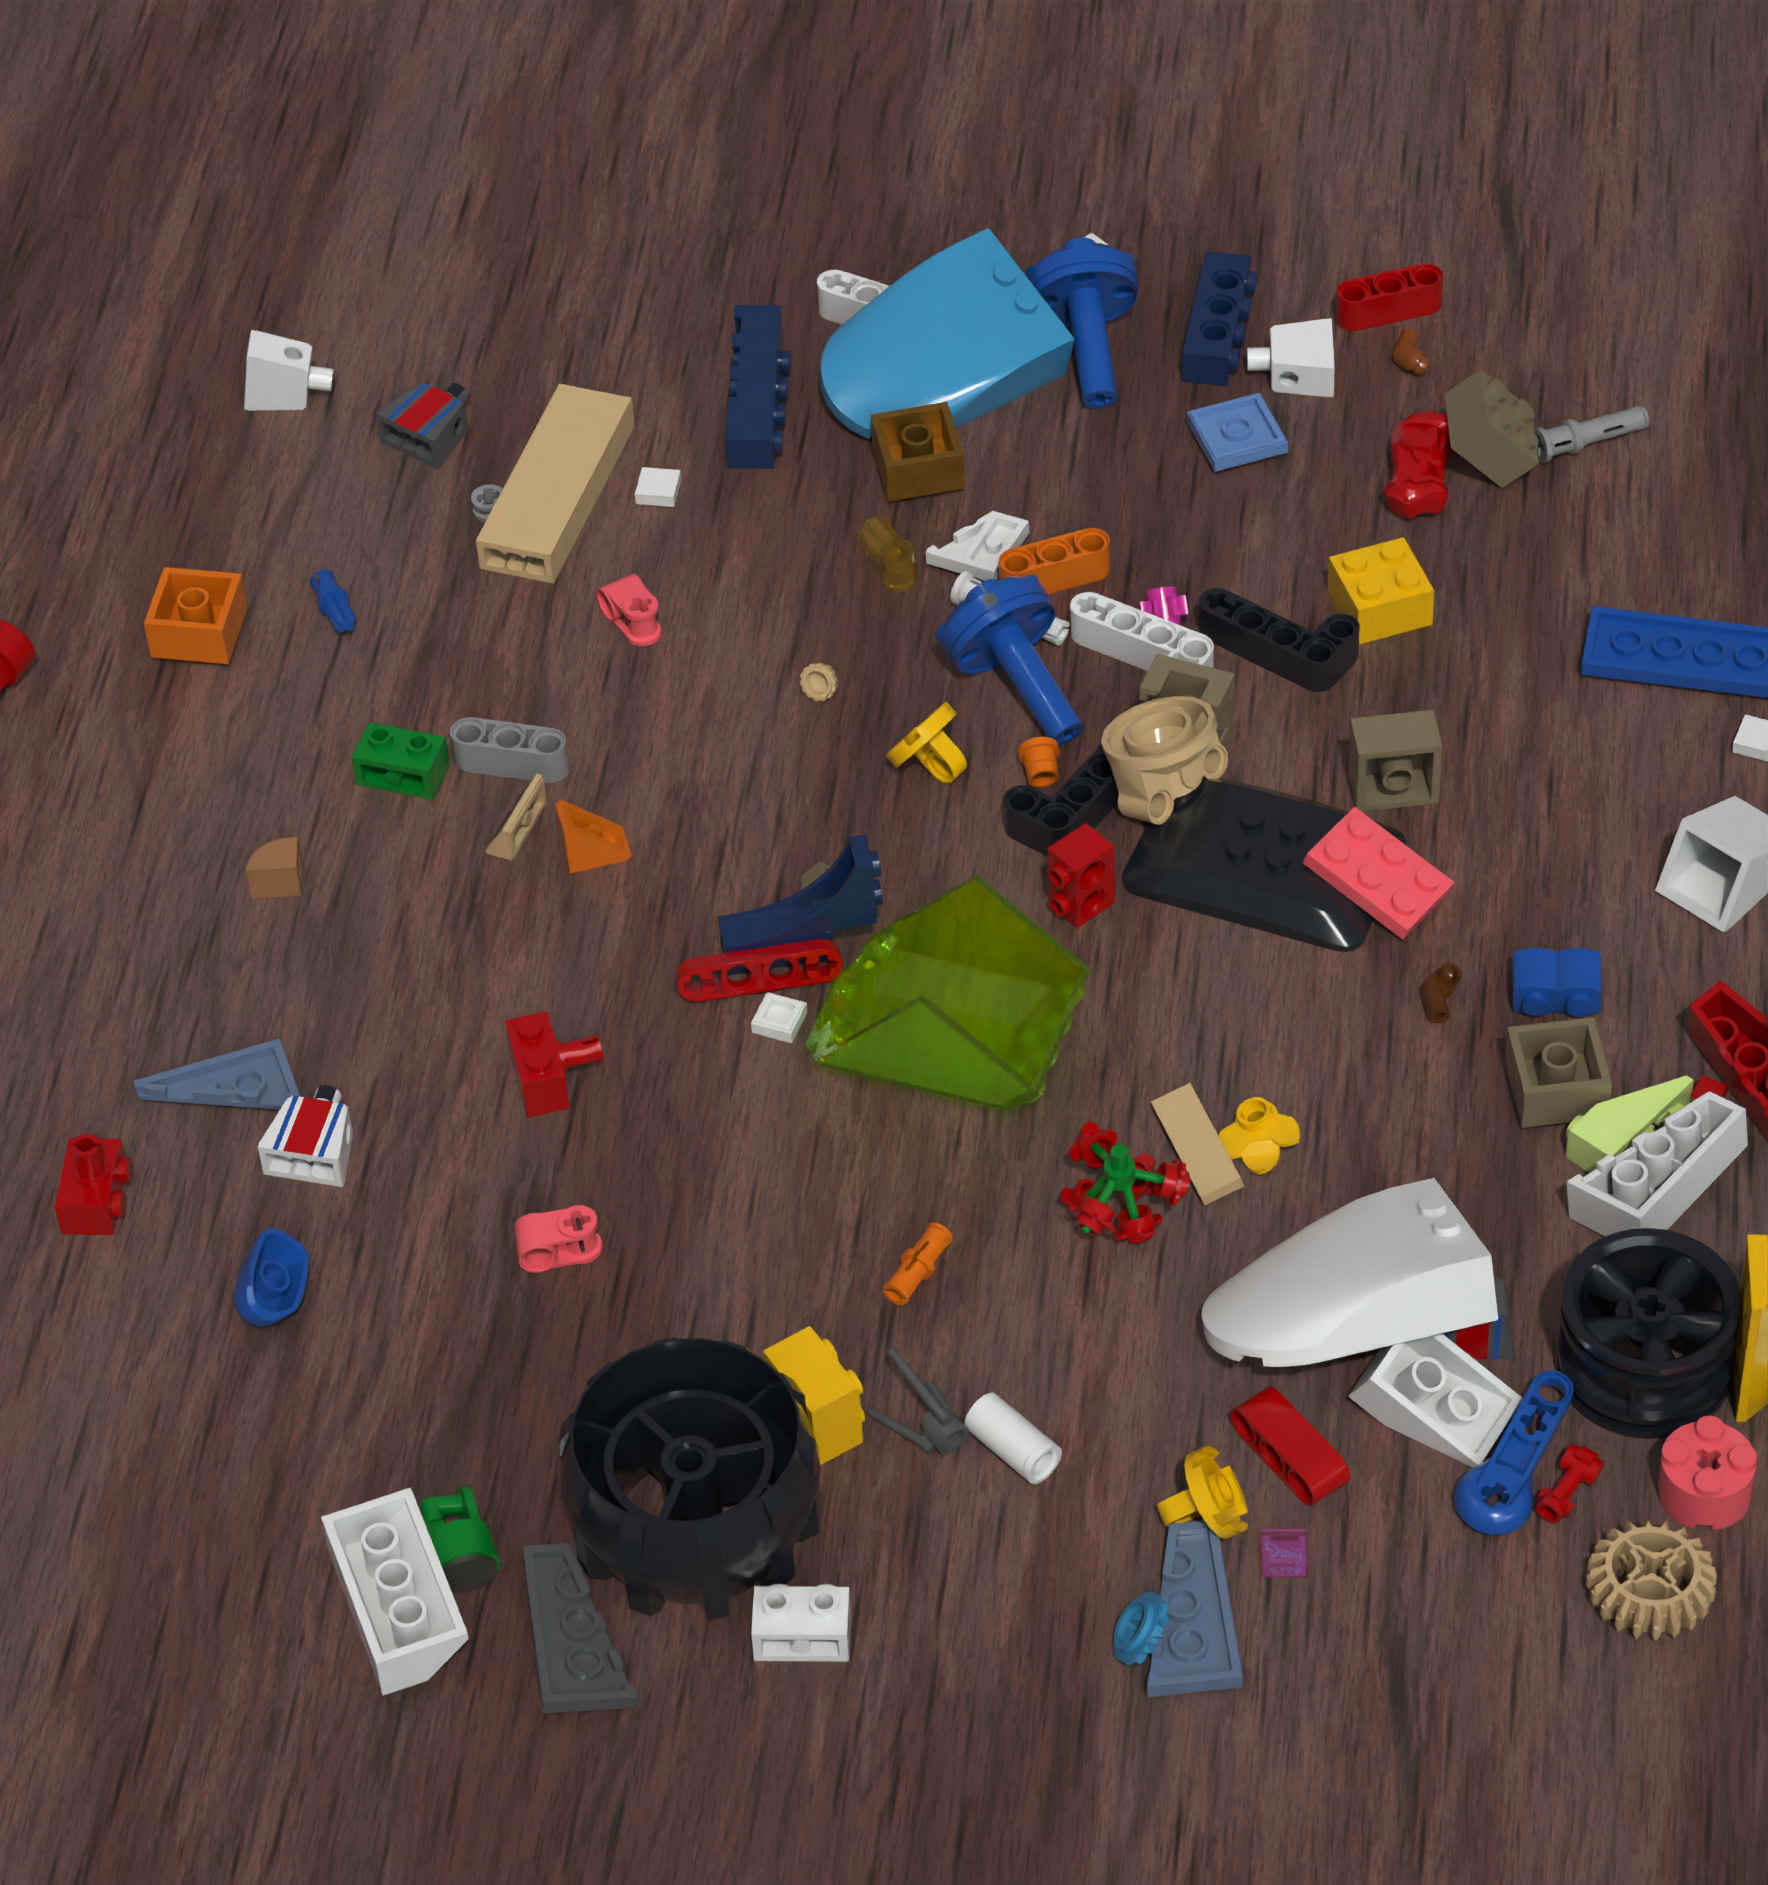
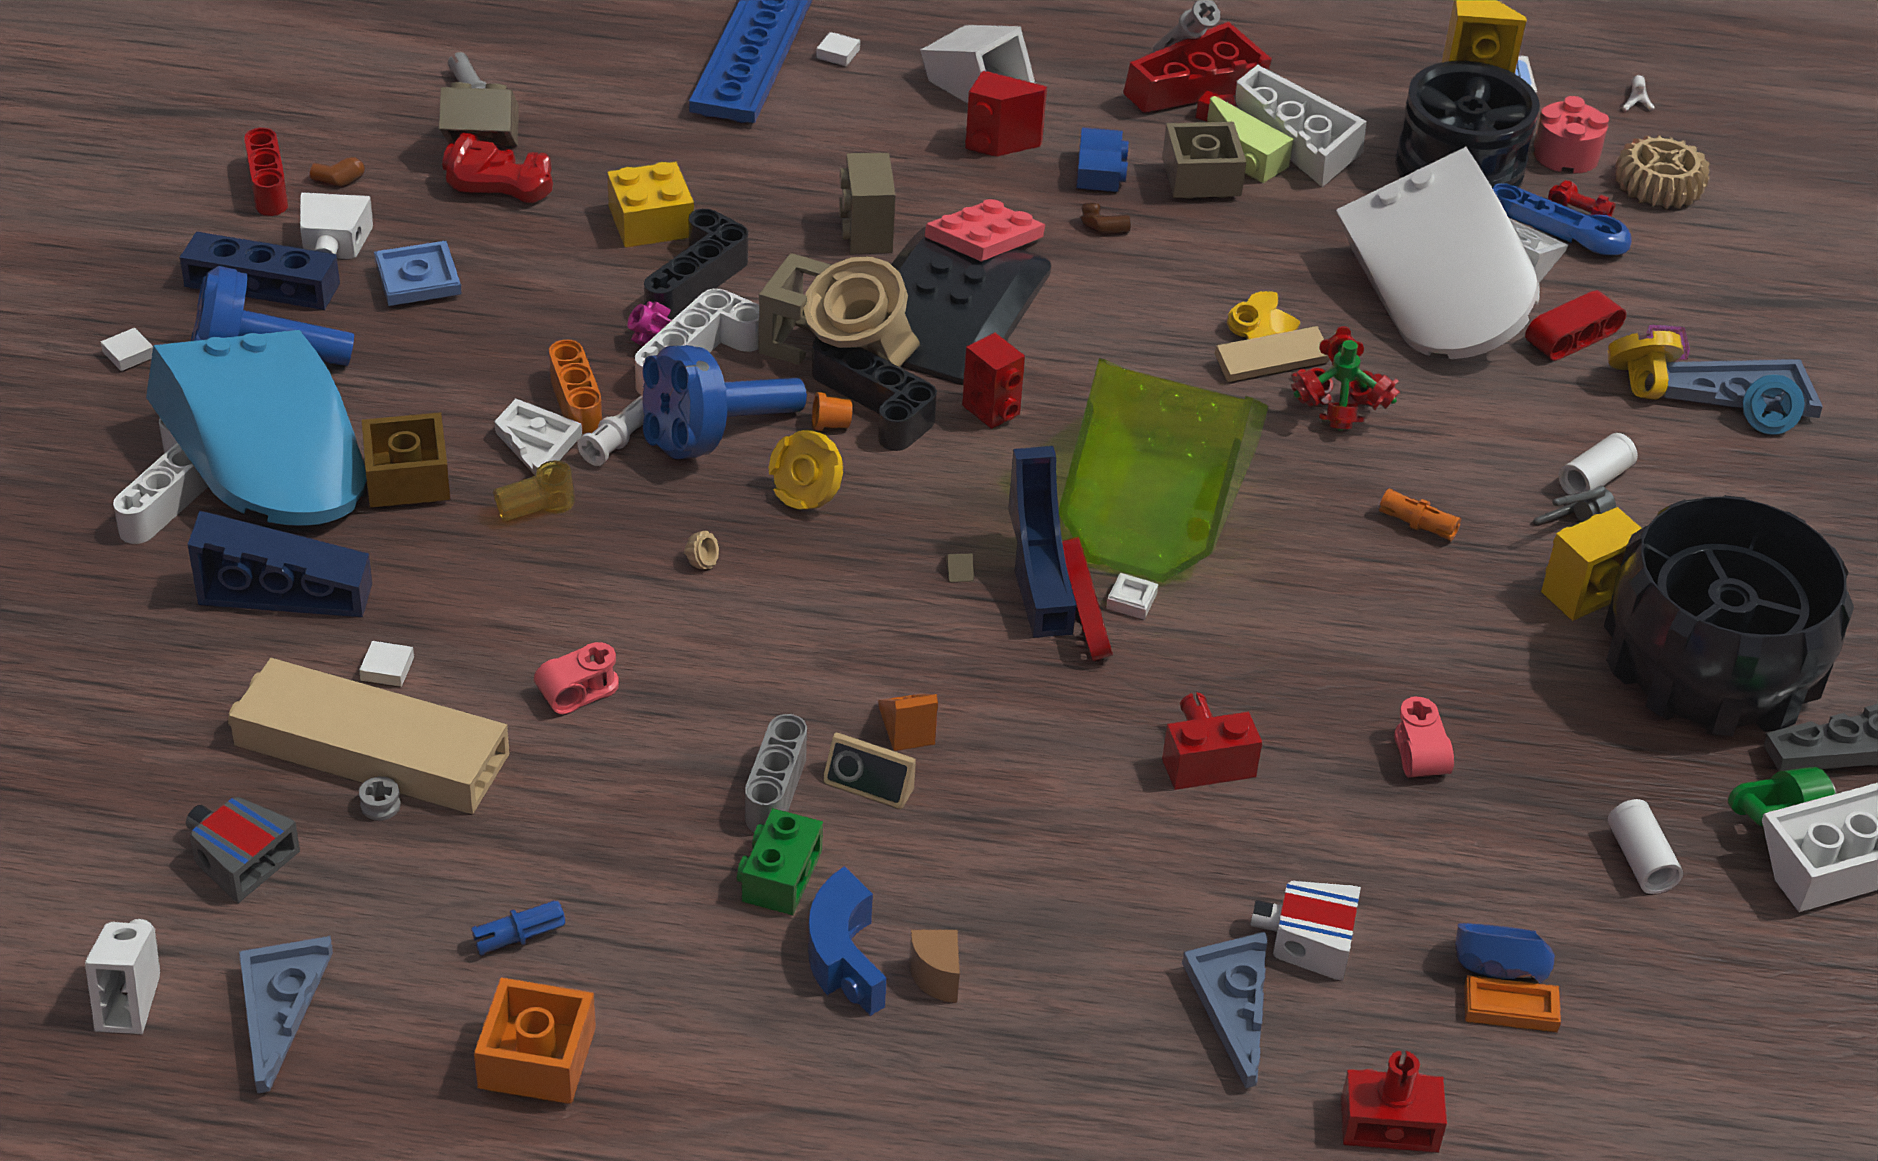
camera: 95 degrees left, 5 degrees down
none -> sand blue wing [239,936,333,1093]
none -> blue arch [808,866,887,1016]
none -> red slope [965,70,1047,157]
none -> orange tile [1464,975,1561,1032]
none -> white pin [1608,799,1683,894]

